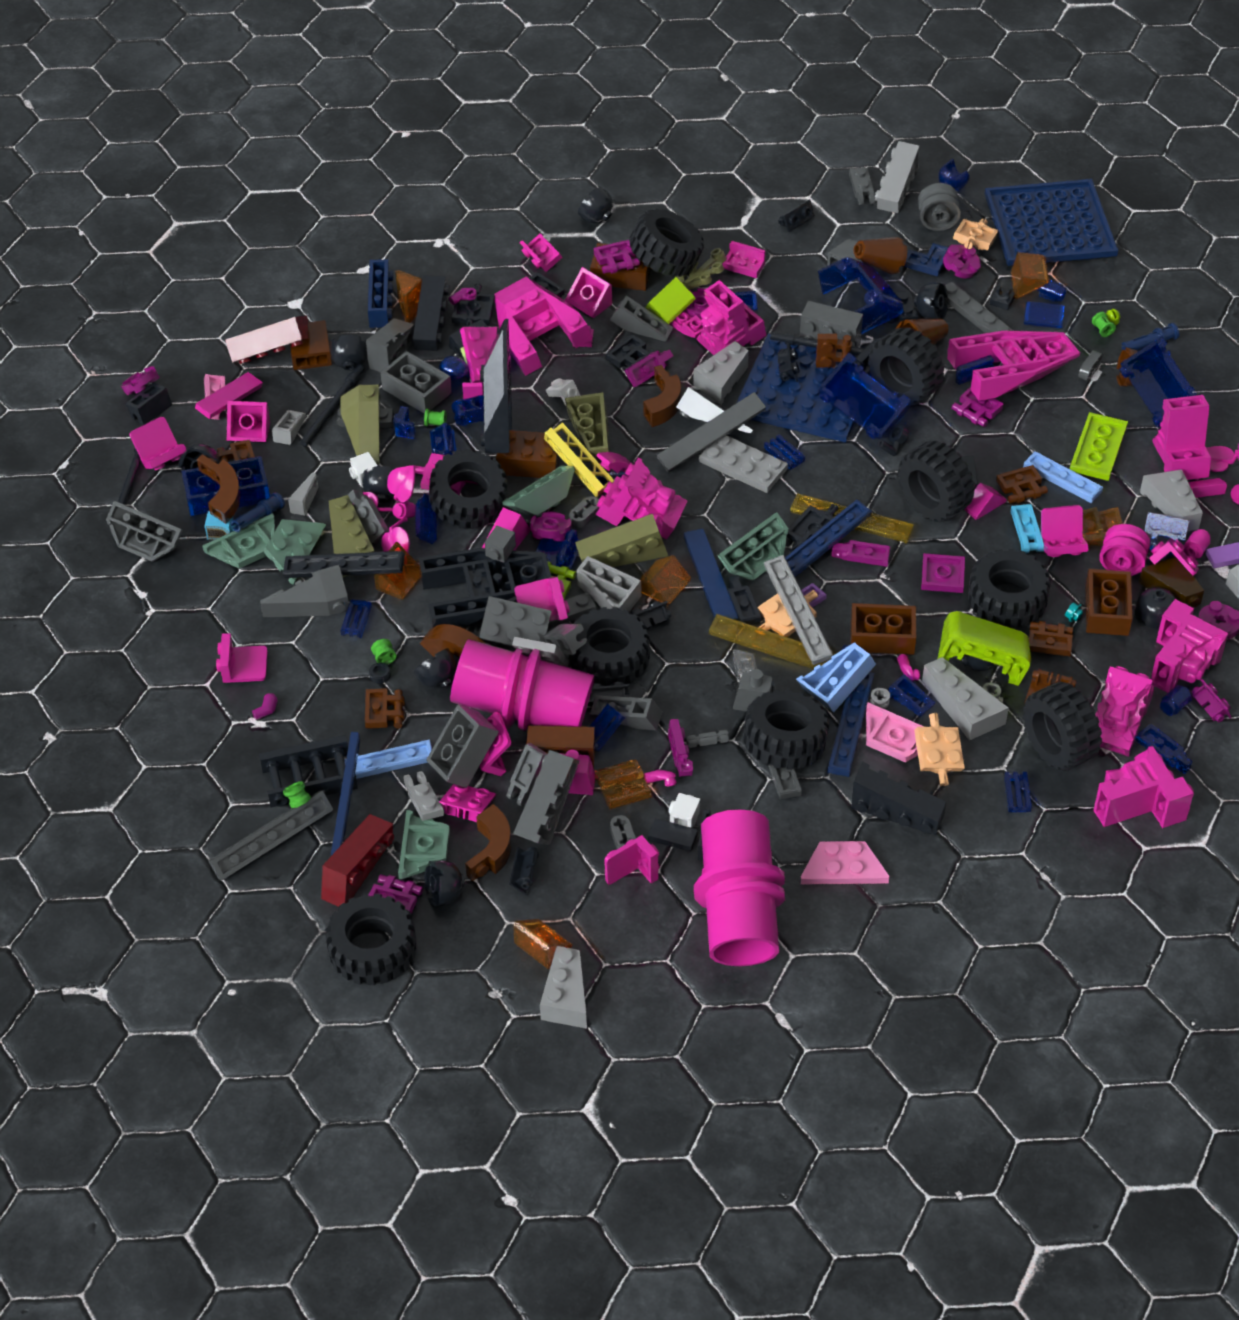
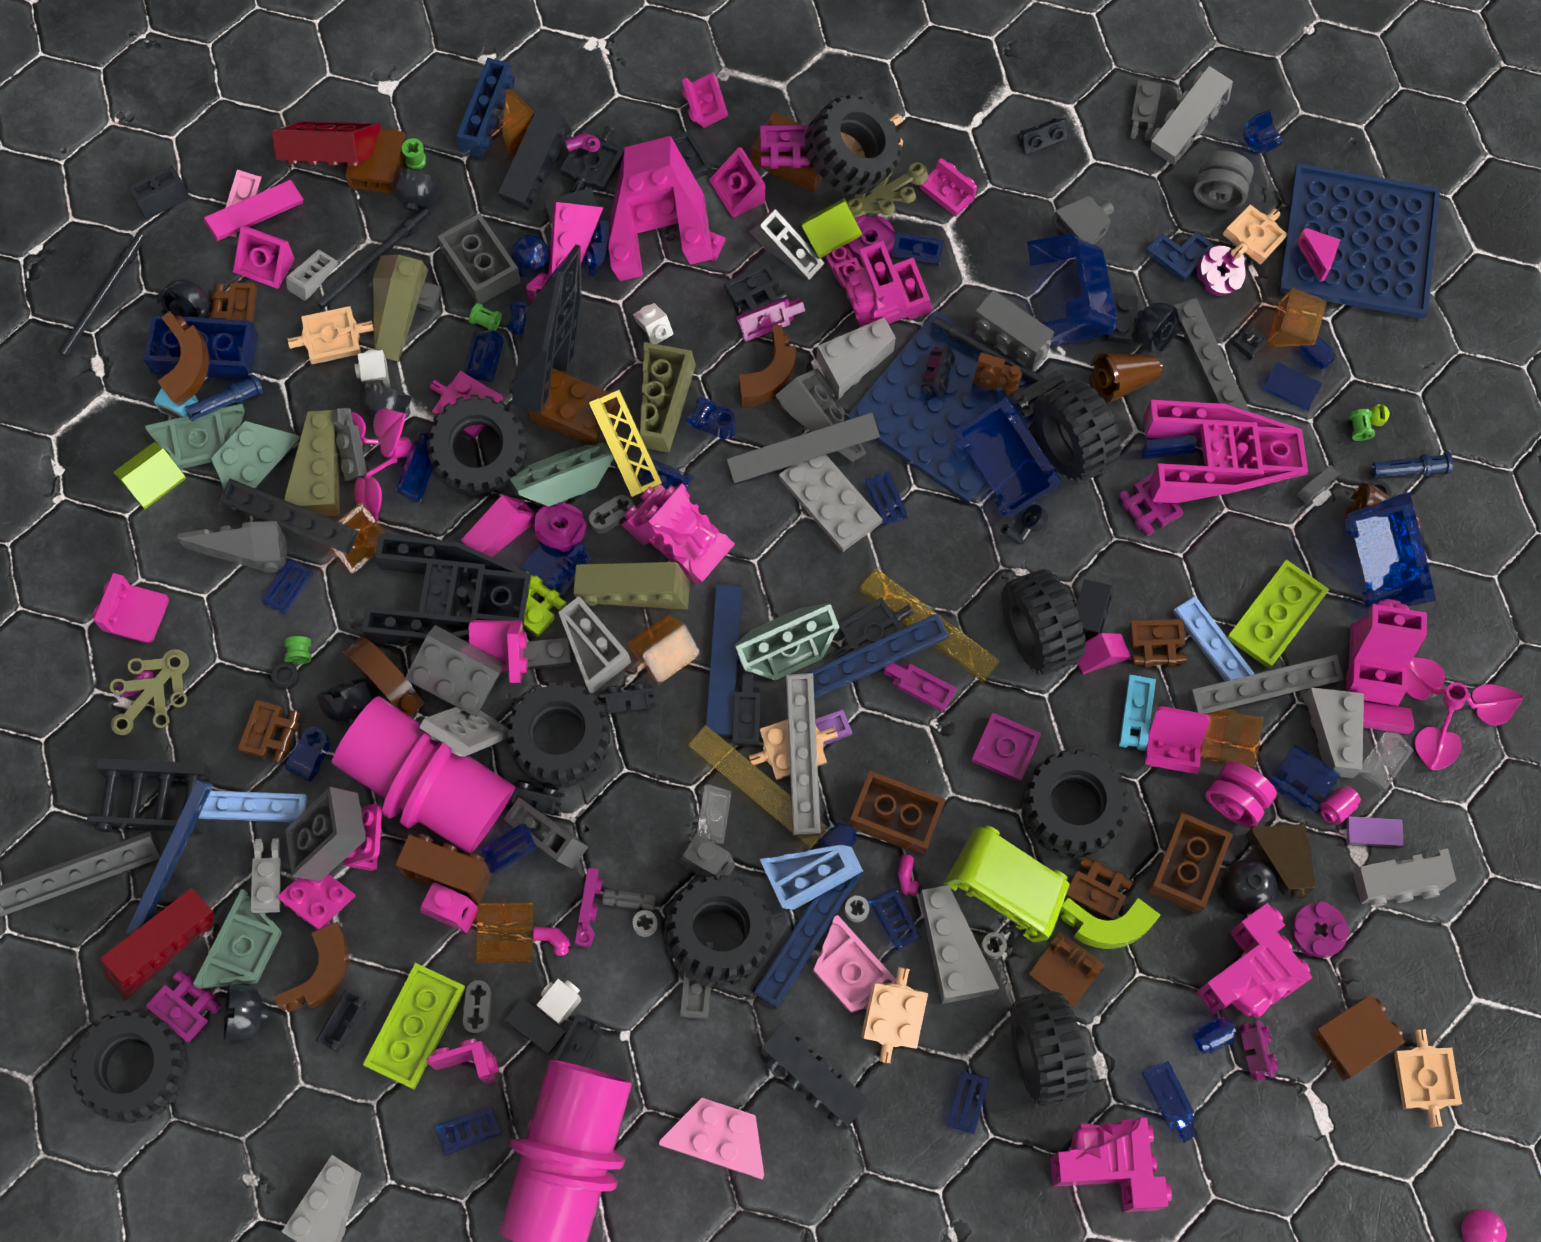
camera: 15 degrees right, 20 degrees up
dark grey wedge [106,501,183,562] -> none
magenta plate [121,366,160,395] -> none
dark pink bracket [129,417,186,470] -> none
bright green wheel [283,781,311,808] -> none
light grey slope [288,473,319,516] -> none
dark grey wedge [366,318,415,372] -> none
clear blue bracket [393,406,416,439] -> none
dark grey brick [485,525,516,563] -> none
dark grey hinge [506,743,547,807] -> none
dark grey wedge [513,750,580,845] -> none
clear orange slope [513,919,573,969] -> none
dark grey hinge [543,624,587,655] -> none
black cylinder [578,186,613,224] -> none
dark pink slope [596,452,631,473] -> none
reddish brown cone [853,237,907,275] -> none
teal plate [1065,602,1084,622] -> none
dark pink brick [1095,666,1154,757] -> none
dark pink bracket [1149,538,1199,576] -> none
none -> olive plant [110,649,189,736]
none -> slope [114,442,186,509]
none -> clear blue piece [285,727,331,782]
none -> light nougat plate [288,306,374,364]
none -> lime plate [363,963,466,1090]
none -> bright green bush [402,138,426,170]
none -> clear blue slope [436,1107,501,1156]
none -> light grey bush [633,910,658,937]
none -> clear blue piece [686,397,736,439]
none -> lime arch [1060,898,1160,949]
none -> dark grey plate [1189,655,1344,714]
none -> dark pink slope [1297,228,1340,282]
none -> clear slope [1359,732,1413,790]

